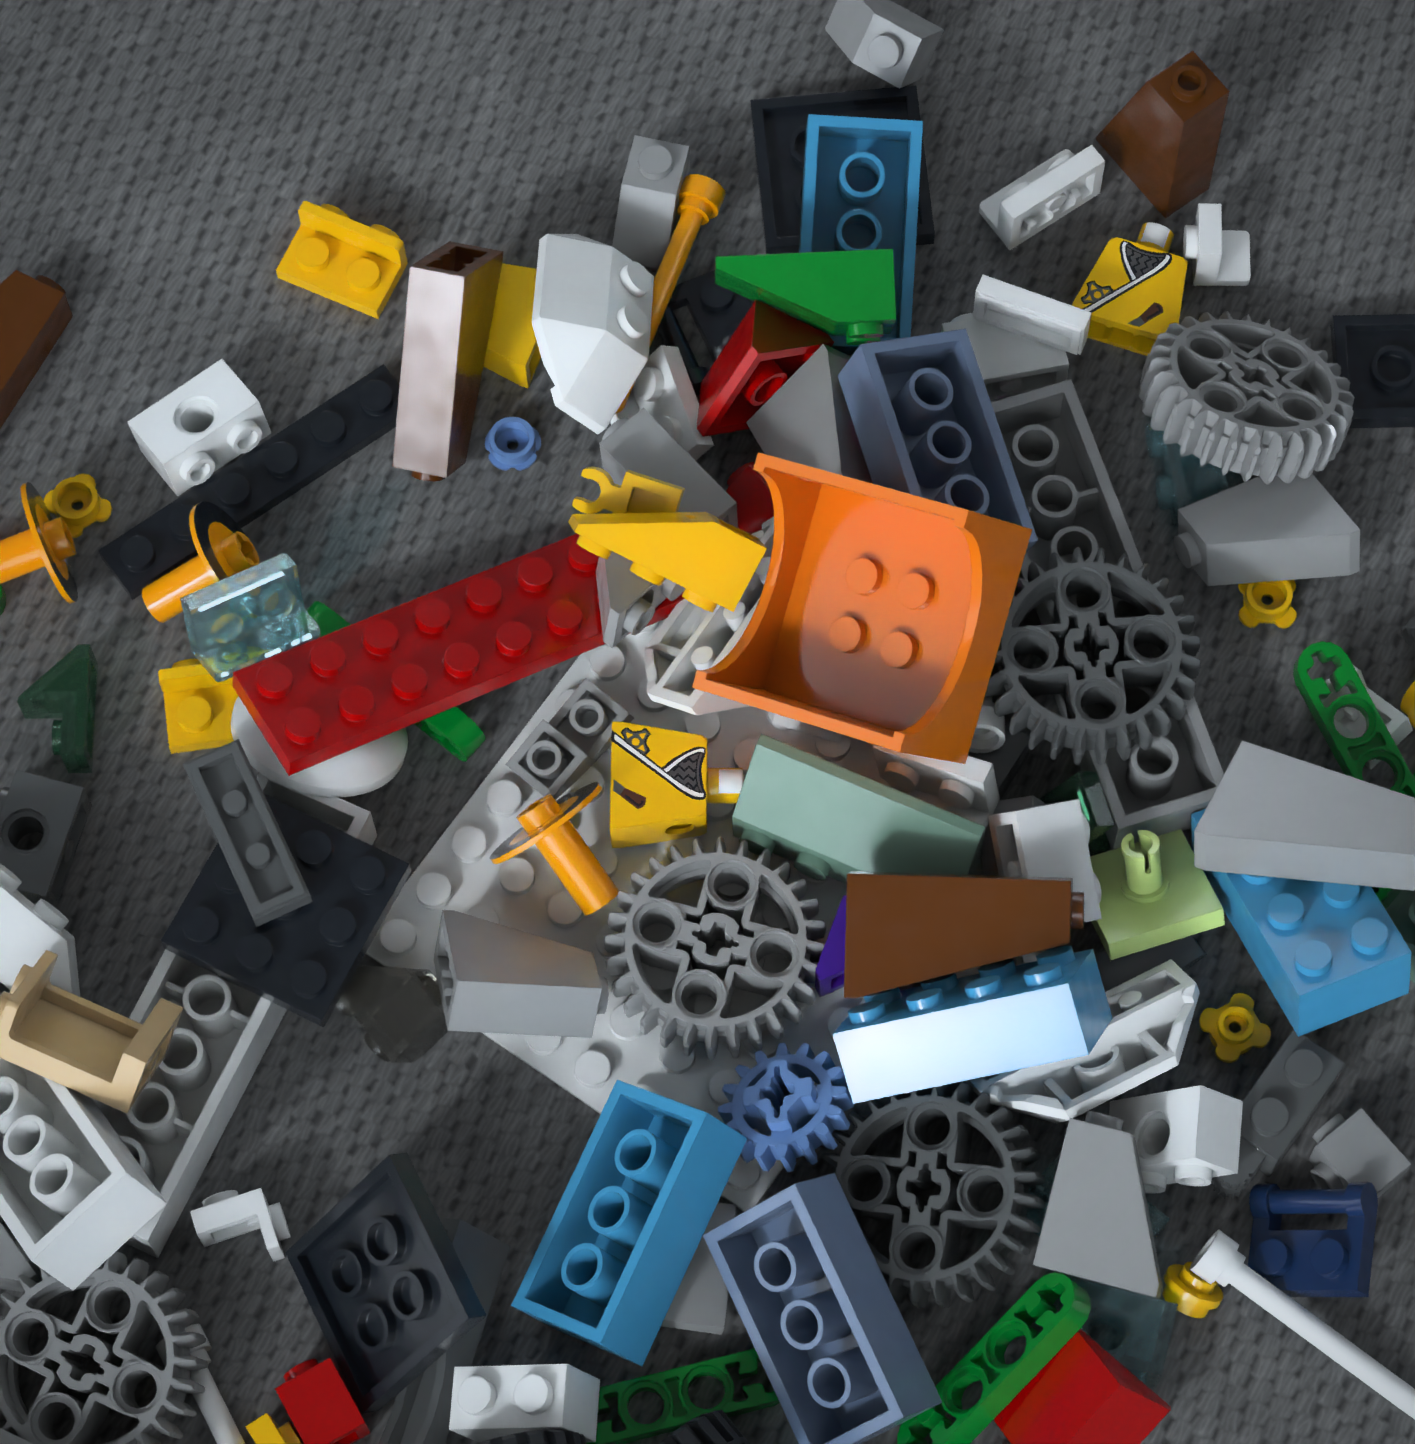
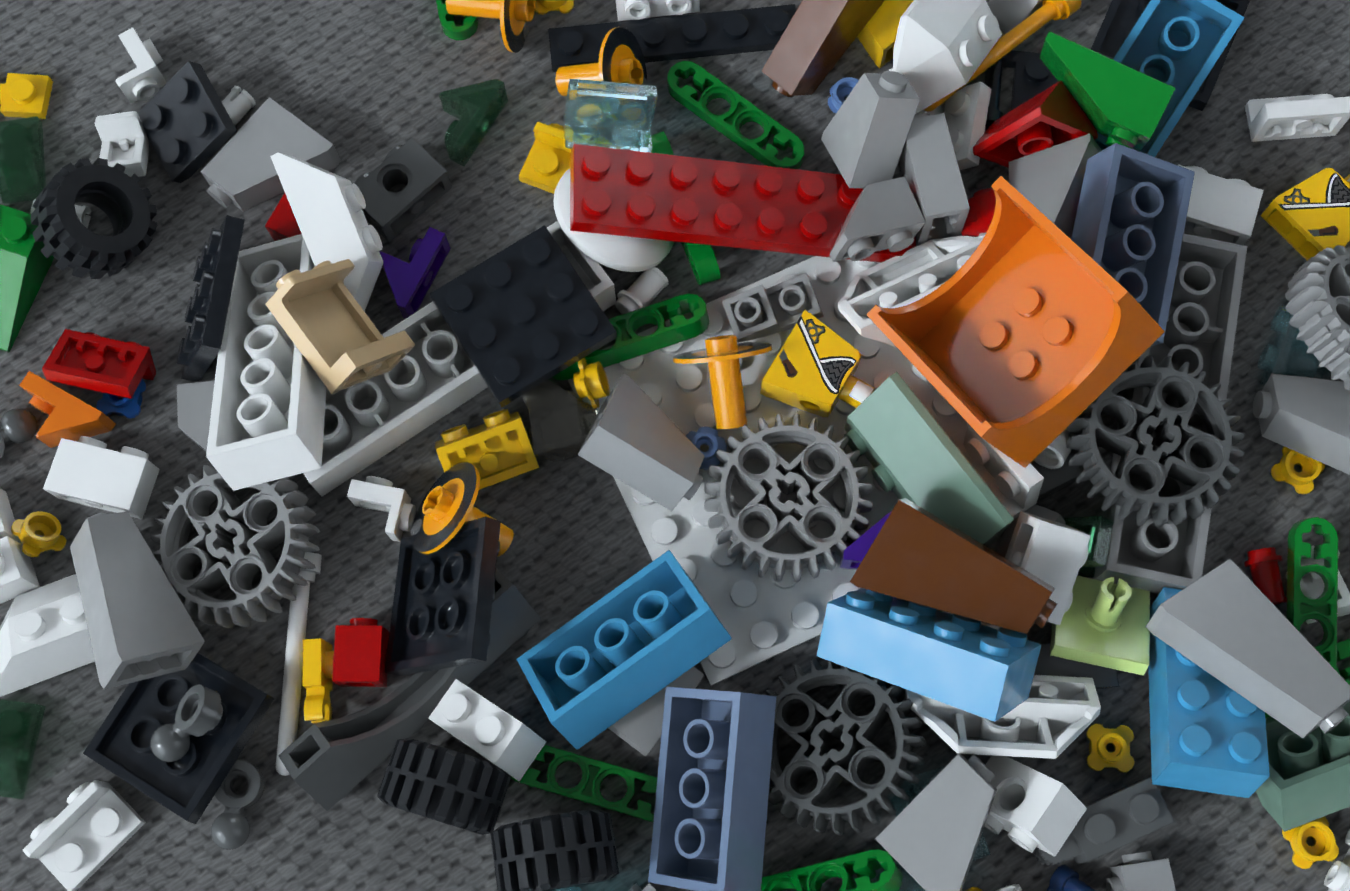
camera: 30 degrees right, 5 degrees up
dark grey tile [183,739,313,927] -> none
yellow slope [568,512,767,612] -> none
yellow plate [572,467,685,514] -> none
medium blue gear [718,1042,854,1172] -> none
white tile [973,274,1091,355] -> none
none -> dark purple slope [379,227,451,319]
none -> piece [411,462,514,557]
none -> yellow bracket [435,409,539,490]
none -> green beam [552,294,709,380]
none -> yellow plate [573,358,610,409]
none -> white pin [615,267,669,314]
none -> green beam [667,61,804,169]
none -> medium blue plate [686,426,727,470]
none -> light grey slope [821,71,920,189]
none -> red pin [1244,547,1287,605]

